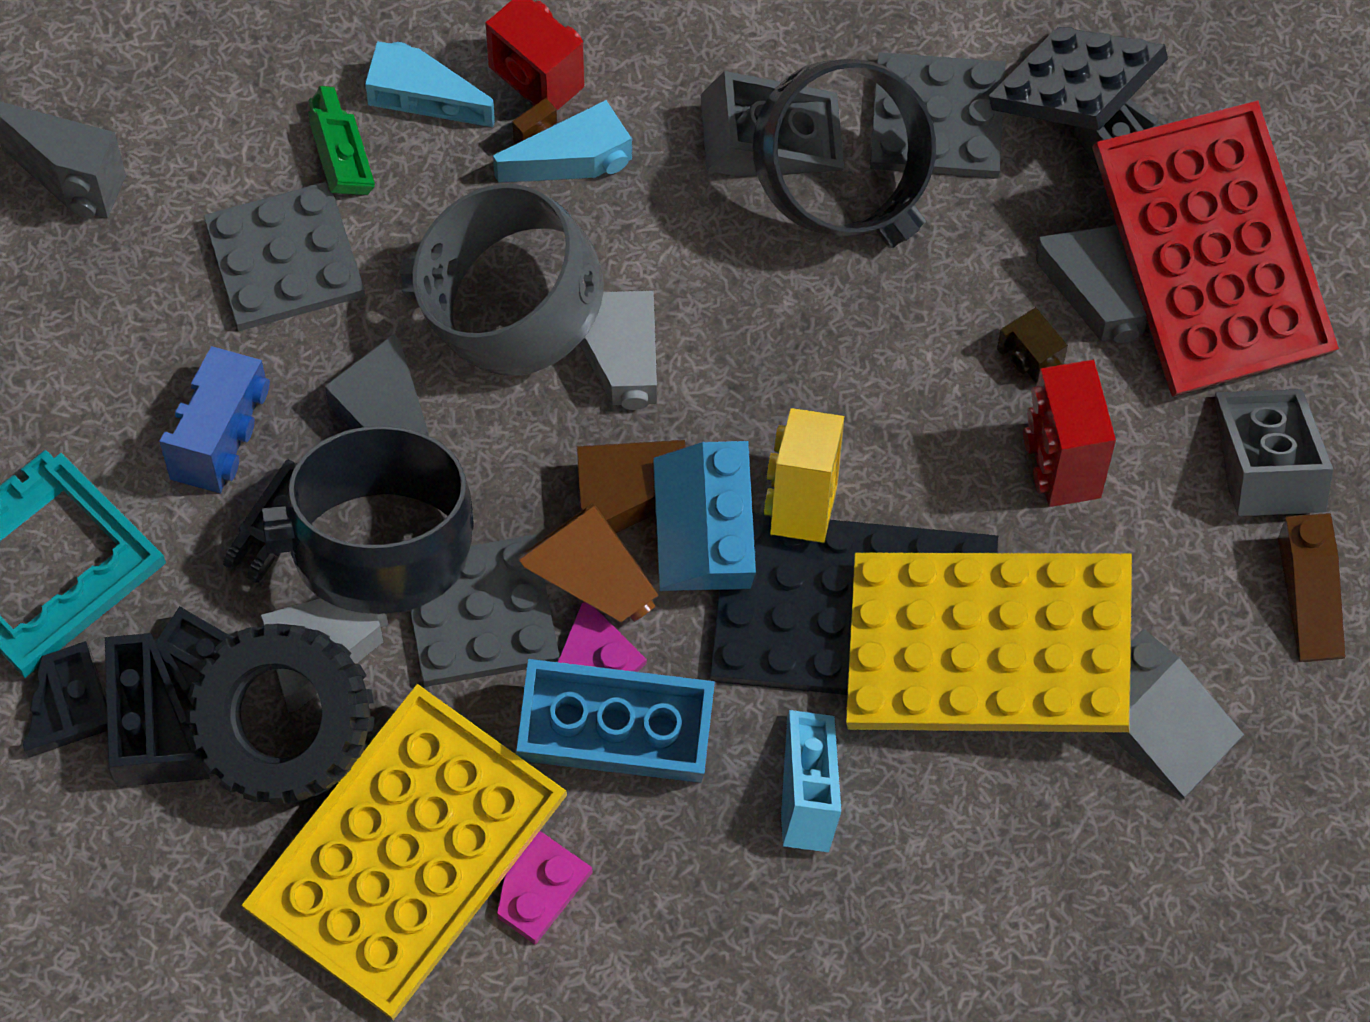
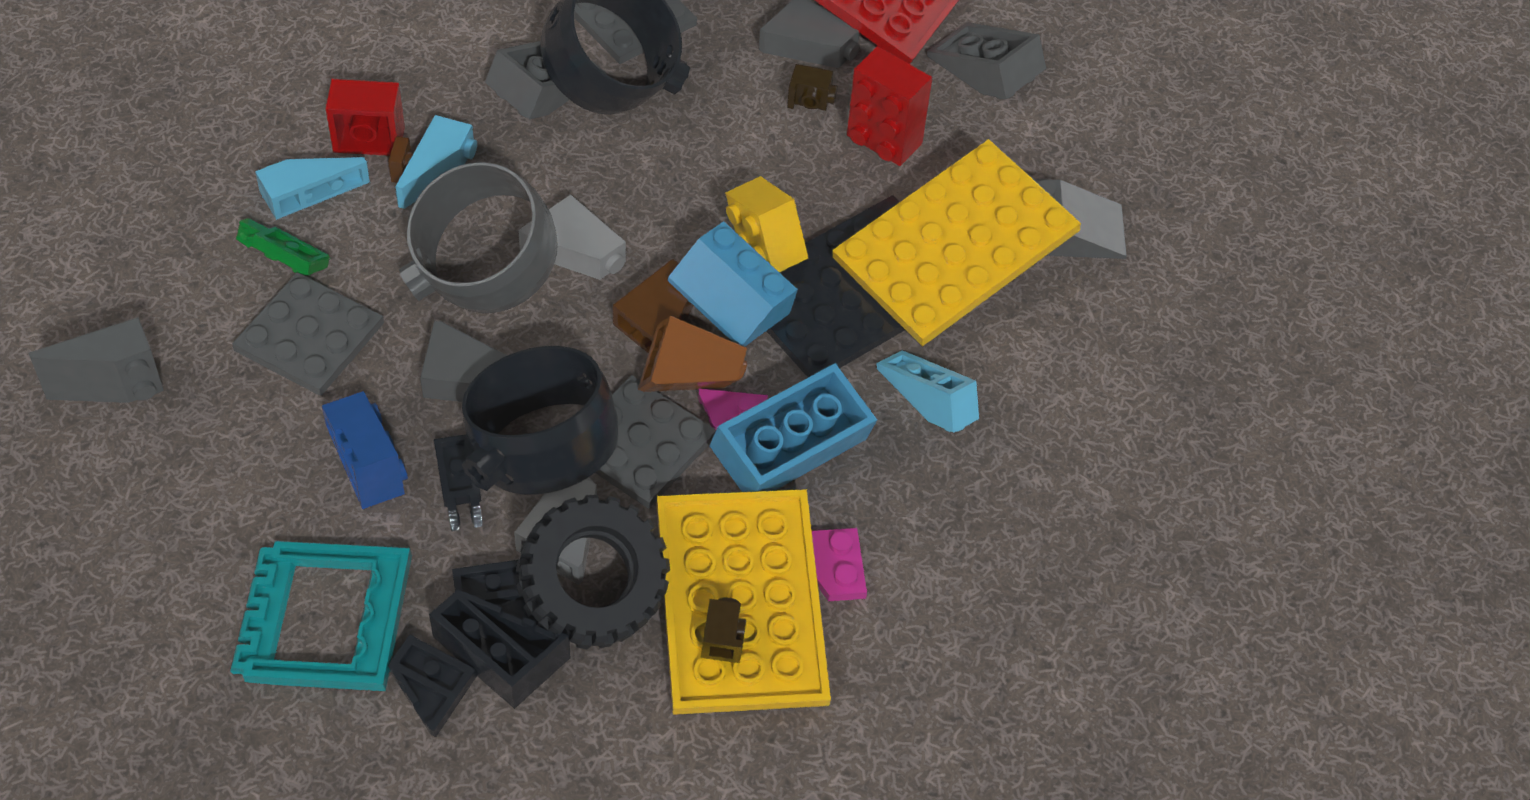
camera: 45 degrees left, 10 degrees down
reddish brown slope [1278,513,1346,662] -> none
none -> dark brown brick [701,597,746,663]

